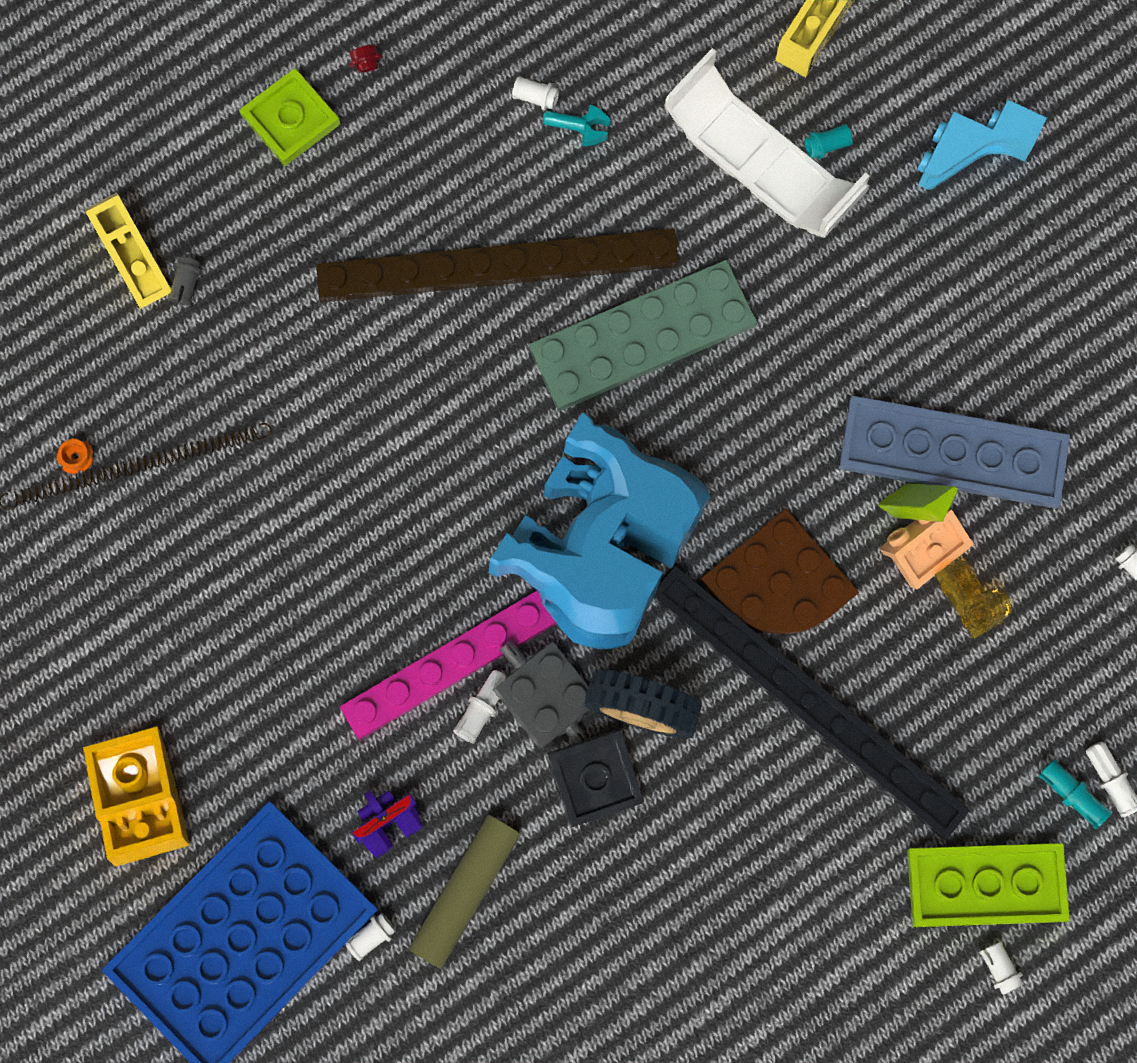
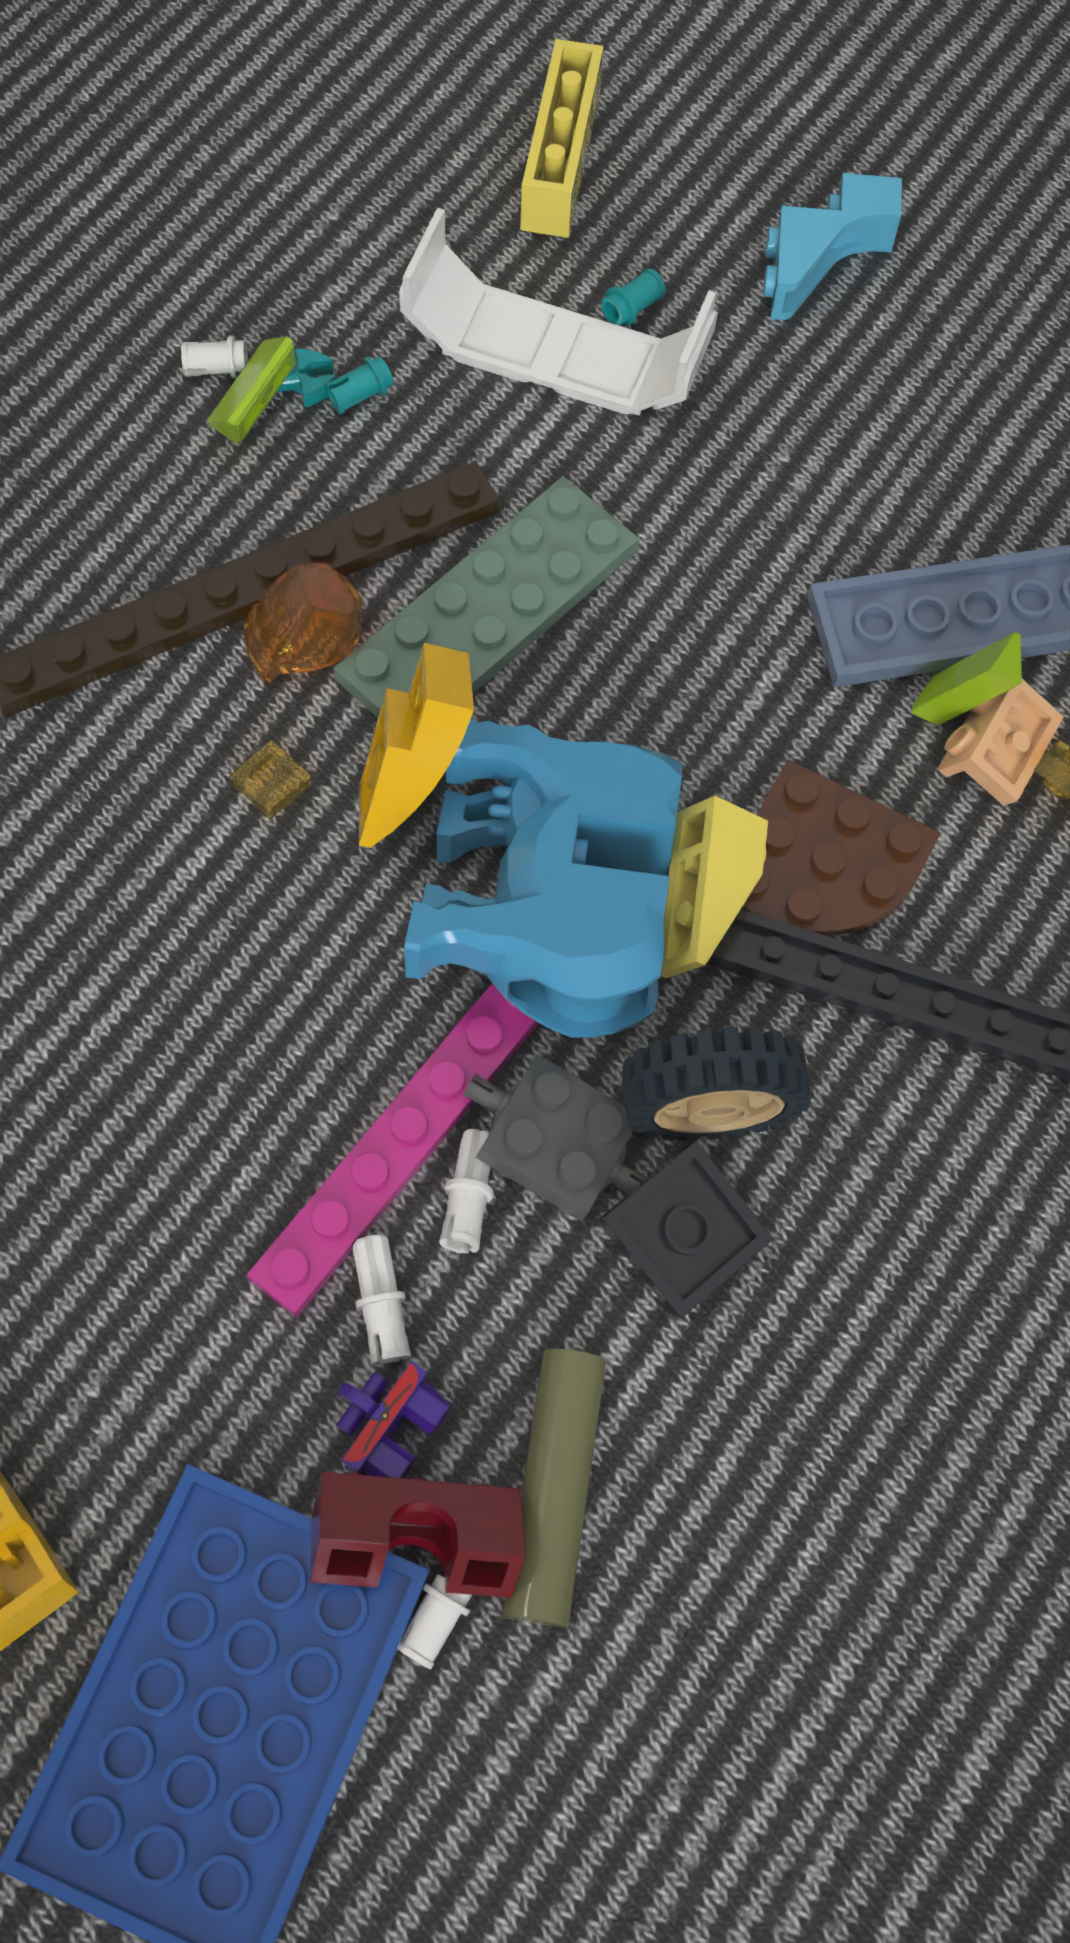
camera: 25 degrees left, 10 degrees down
none -> lime slope [208,337,296,444]
none -> clear yellow tile [230,740,312,820]
none -> clear orange helmet [244,563,363,682]
none -> dark red arch [310,1472,526,1598]
none -> teal pin [324,356,394,414]
none -> white axle [353,1235,411,1365]
none -> yellow slope [359,643,474,848]
none -> light yellow slope [661,796,768,978]

